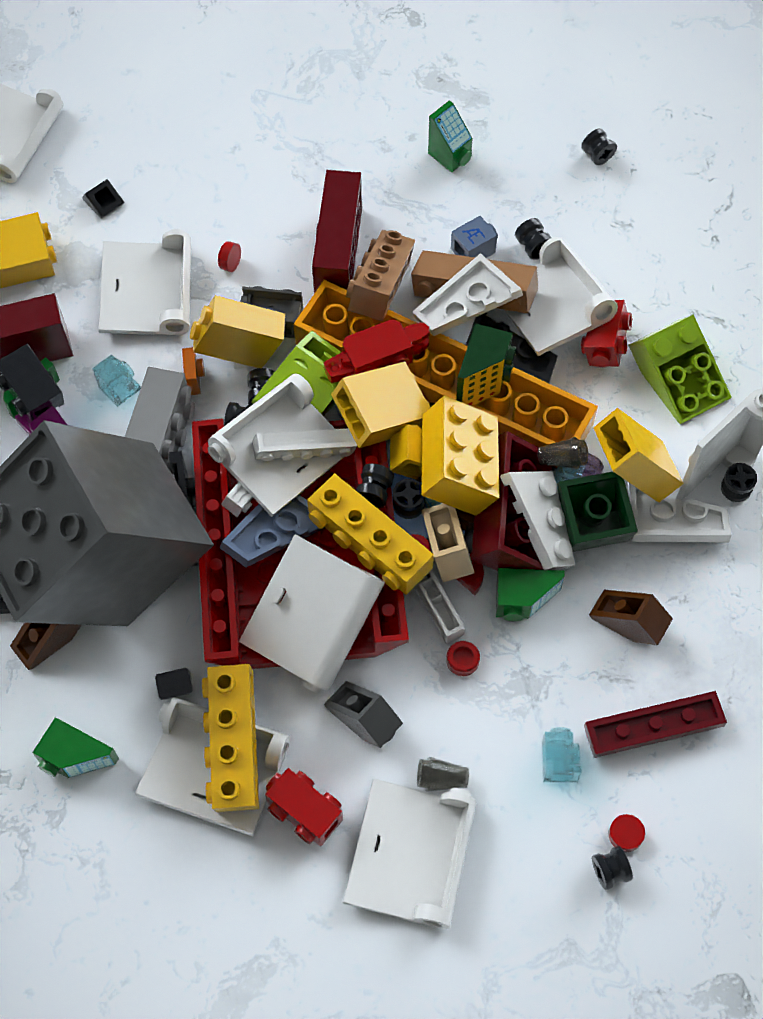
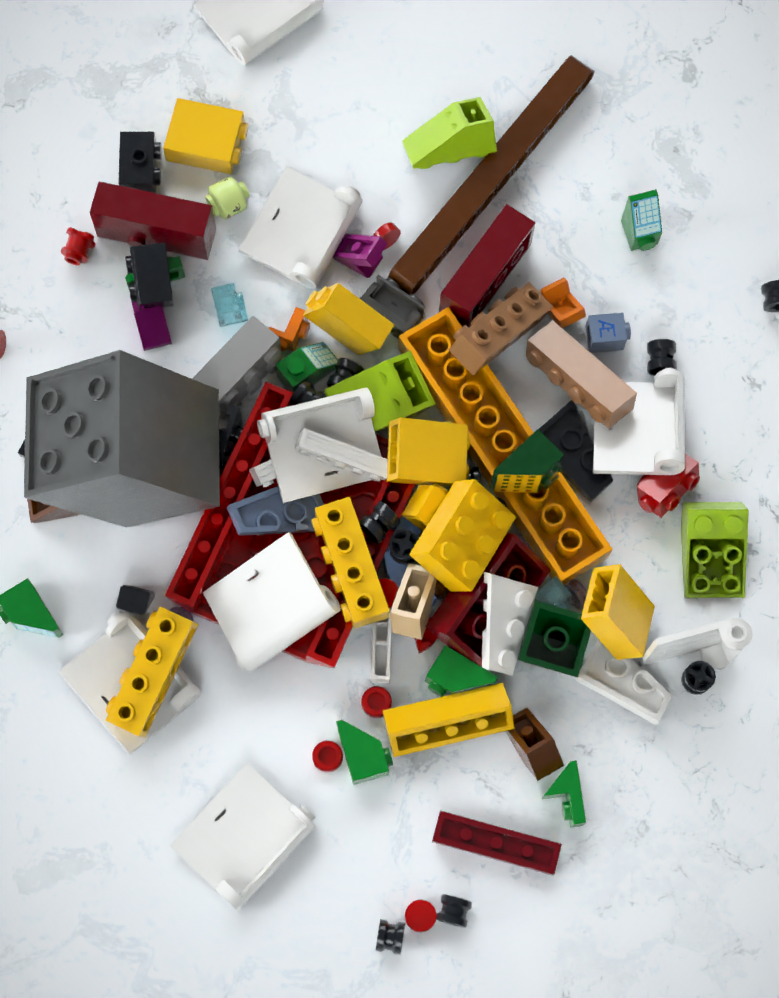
camera: 25 degrees right, 10 degrees up
black slope [82,179,125,218] -> none
red brick [265,768,343,847] -> none
red hinge [323,319,430,383] -> none
dark grey slope [324,681,403,748] -> none
white wing [412,253,523,336] -> none
clear smoke cone [417,757,469,792] -> none
clear smoke cone [537,437,588,469] -> none
clear light blue brick [542,727,582,782] -> none
none -> yellowish green head [205,177,250,220]
none -> green slope [275,342,338,393]
none -> red tile [312,740,343,773]
none -> magenta slope [332,234,387,278]
none -> green slope [336,720,393,785]
none -> yellow brick [382,683,514,757]
none -> reddish brown beam [387,55,595,295]
none -> lime slope [402,97,497,169]
none -> black wheel [436,894,472,928]
none -> orange bracket [540,278,586,329]
none -> green slope [541,760,586,828]

